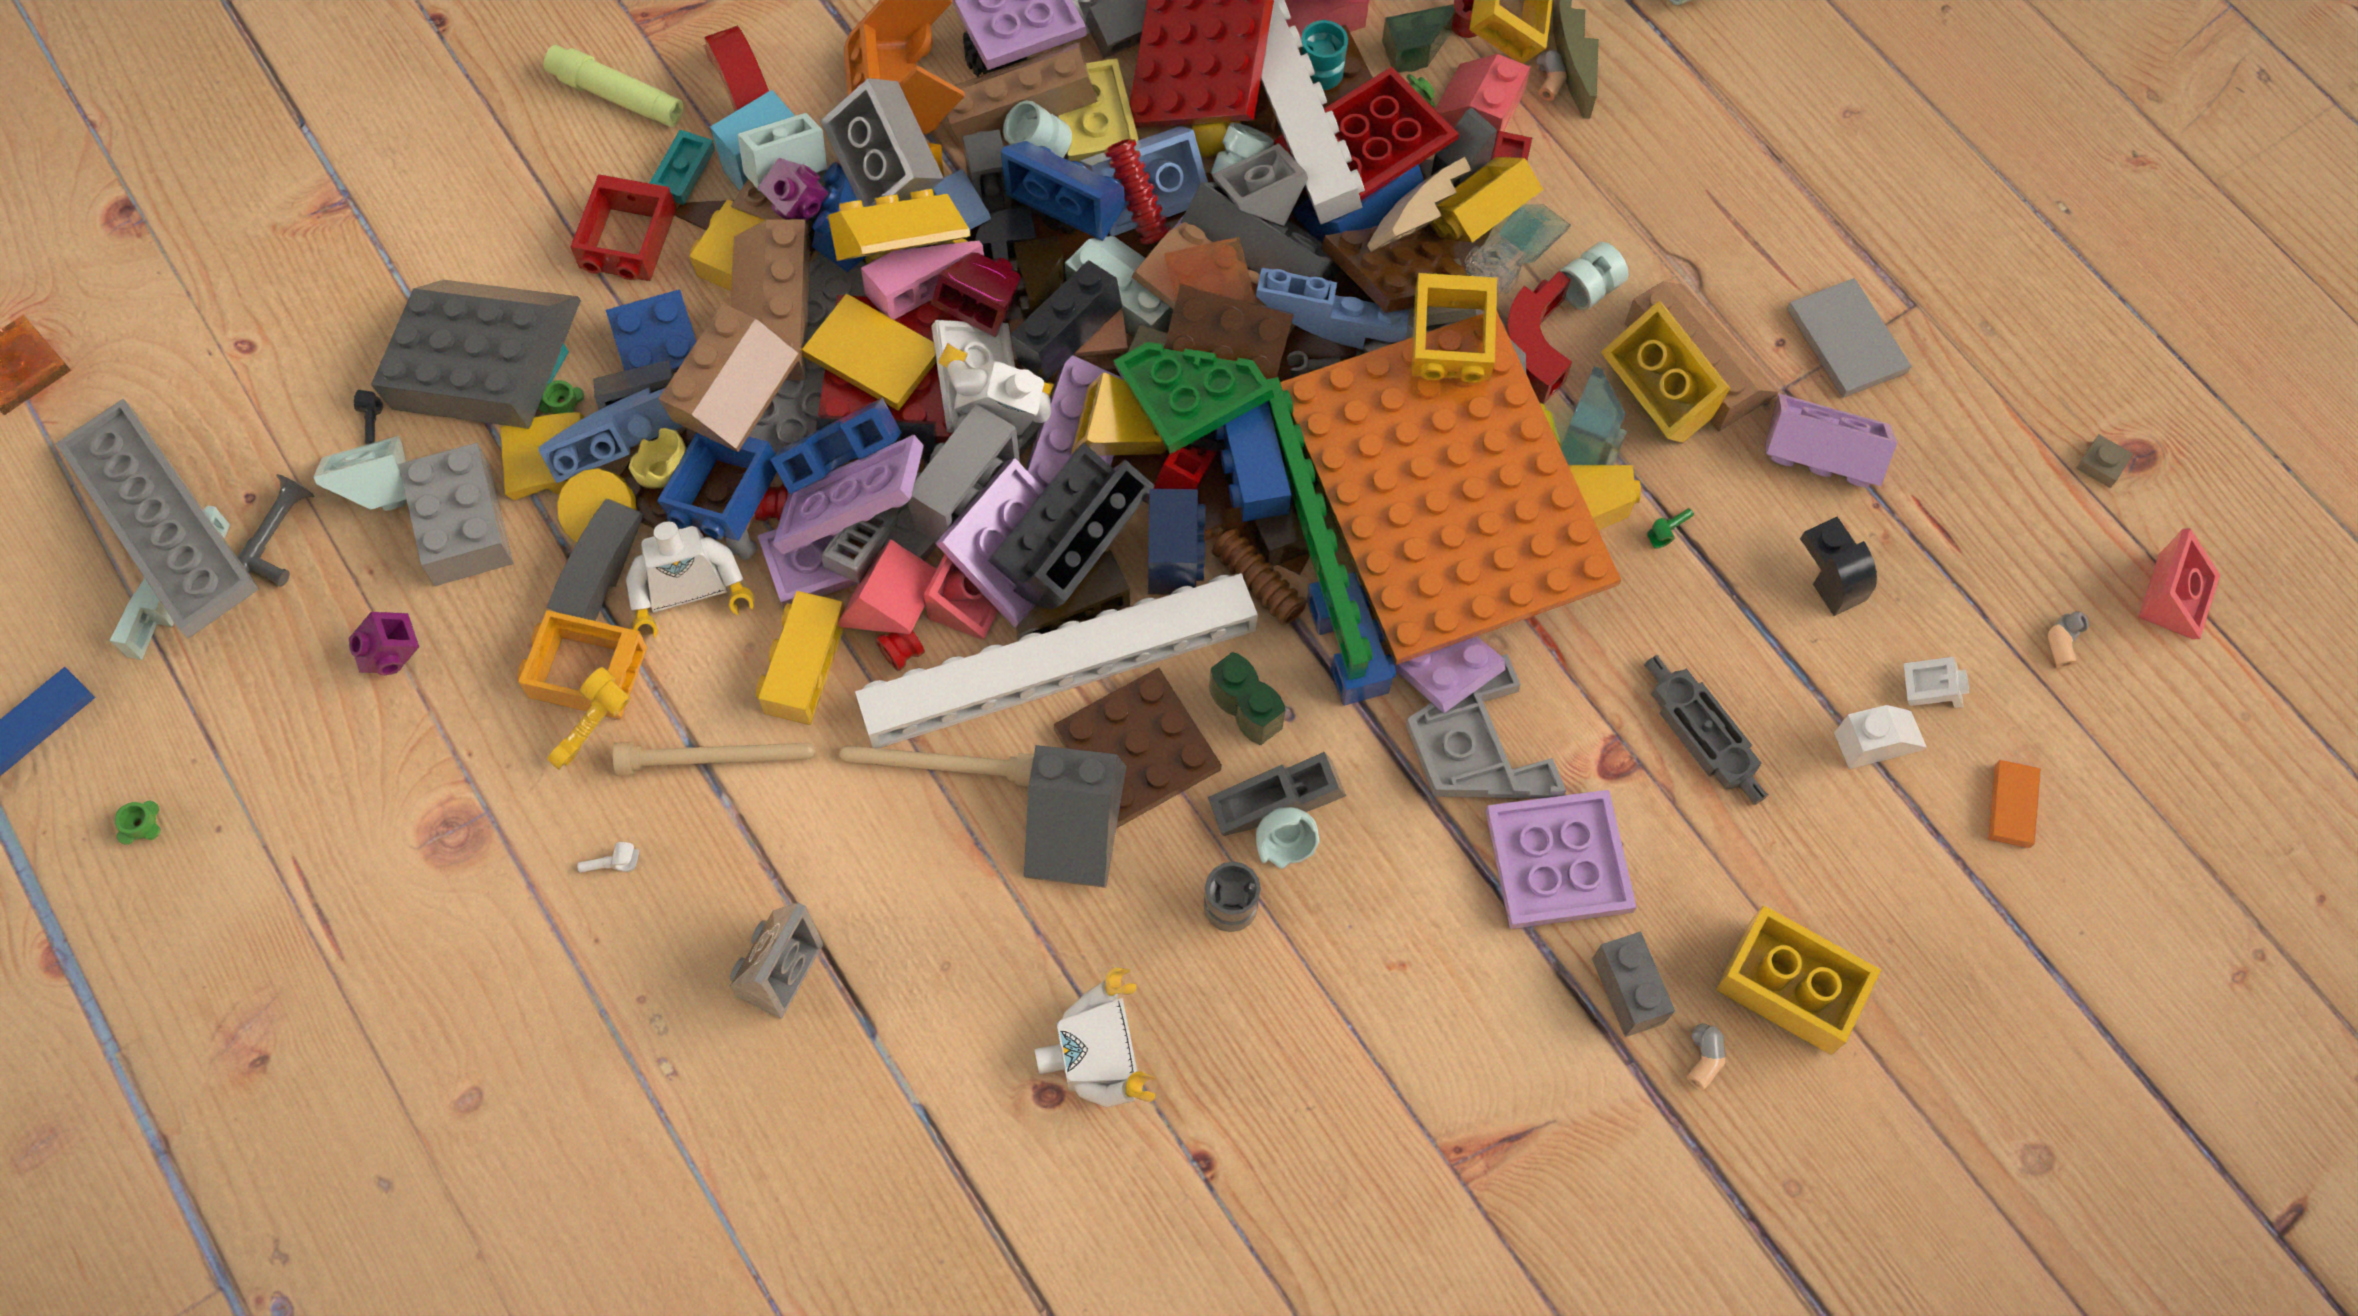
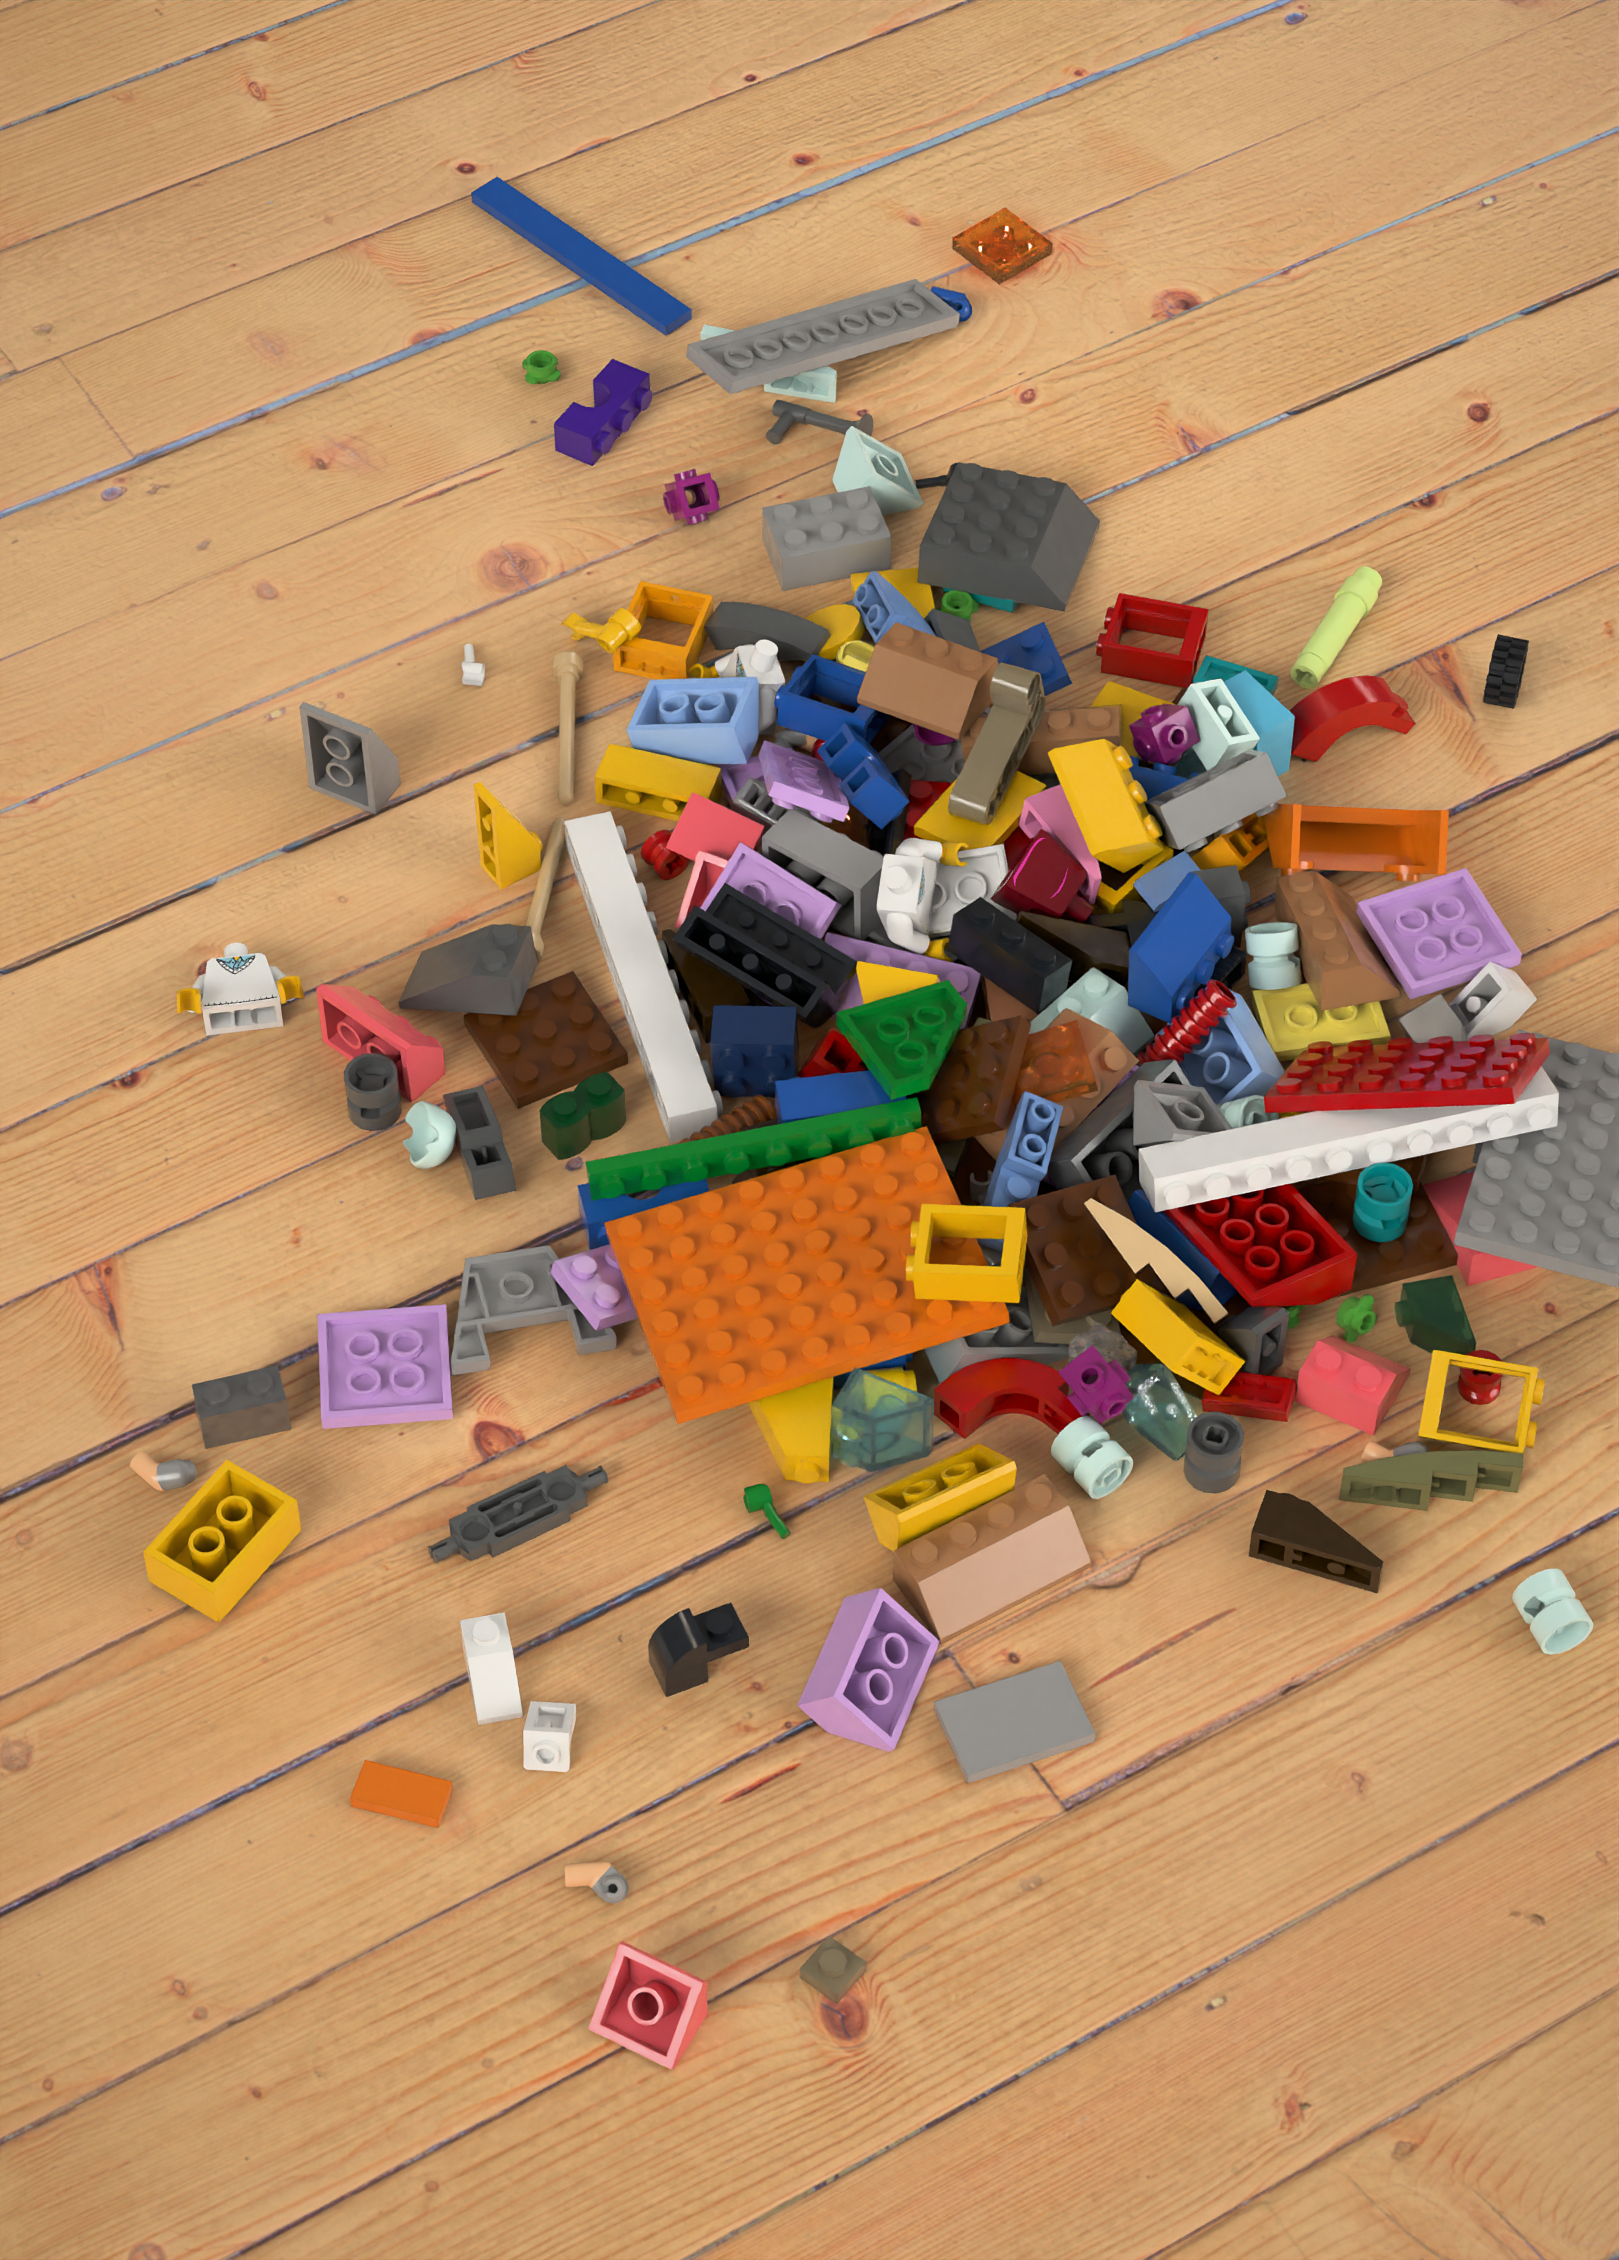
camera: 95 degrees right, 15 degrees down
none -> coral slope [316,984,445,1103]
none -> yellow slope [473,782,543,890]
none -> dark purple arch [554,359,652,466]
none -> light blue slope [626,677,759,765]
none -> blue arm [930,286,972,322]
none -> dark tan beam [948,662,1045,825]
none -> magenta brick [1059,1345,1134,1425]
none -> dark grey wheel [1183,1412,1244,1494]
none -> dark brown slope [1249,1490,1383,1593]

